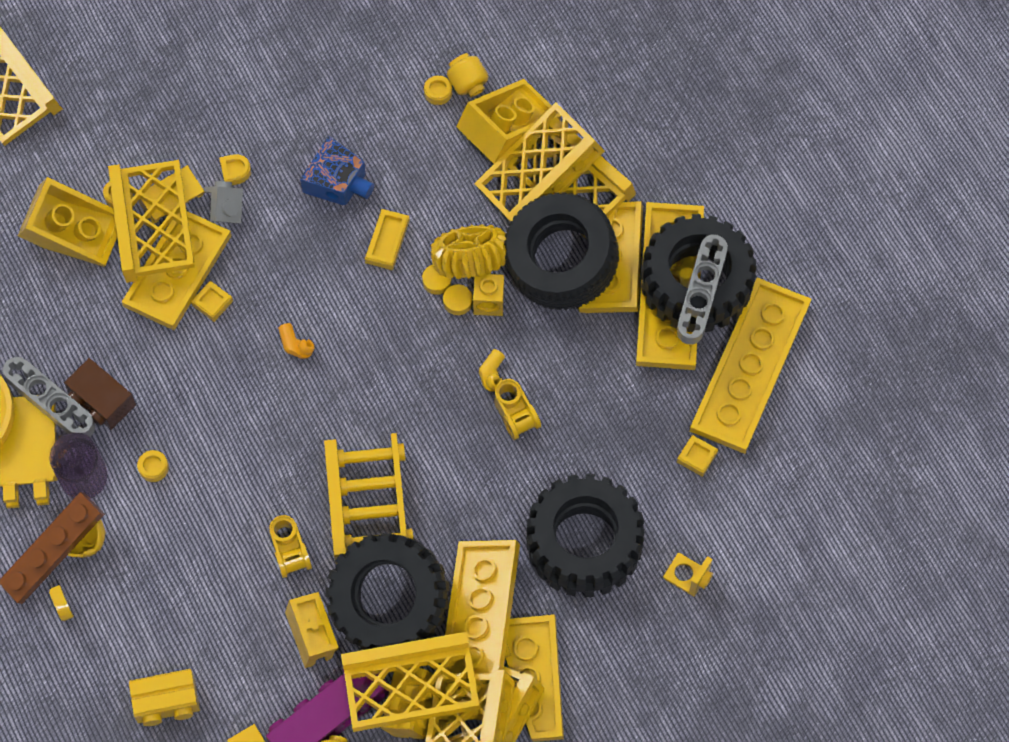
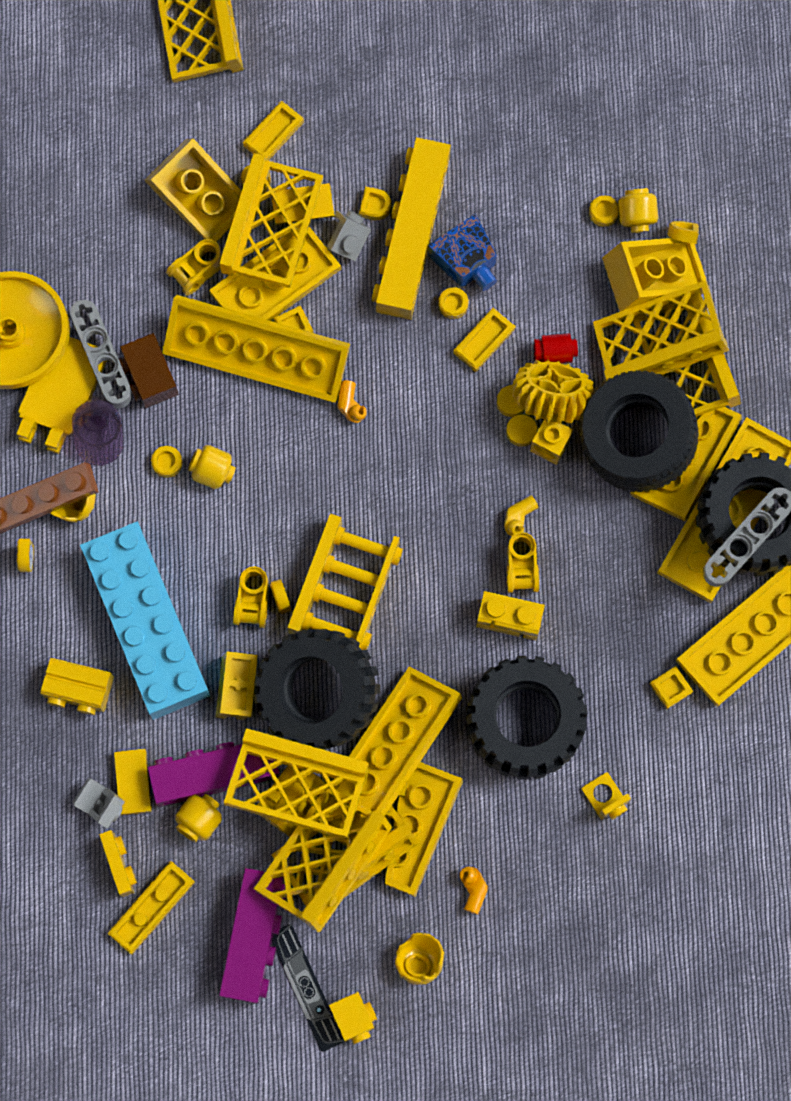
camera: 25 degrees right, 10 degrees up
none -> medium azure brick [80,521,210,720]
none -> yellow plate [162,295,351,403]
none -> yellow piece [166,239,222,296]
none -> yellow head [188,445,236,489]
none -> yellow tile [243,101,304,161]
none -> yellow tile [270,579,291,614]
none -> yellow brick [372,137,451,320]
none -> yellow tile [439,287,469,319]
none -> light orange arm [459,866,488,915]
none -> yellow brick [476,591,545,641]
none -> red brick [534,333,578,364]
none -> yellow tile [667,221,699,244]

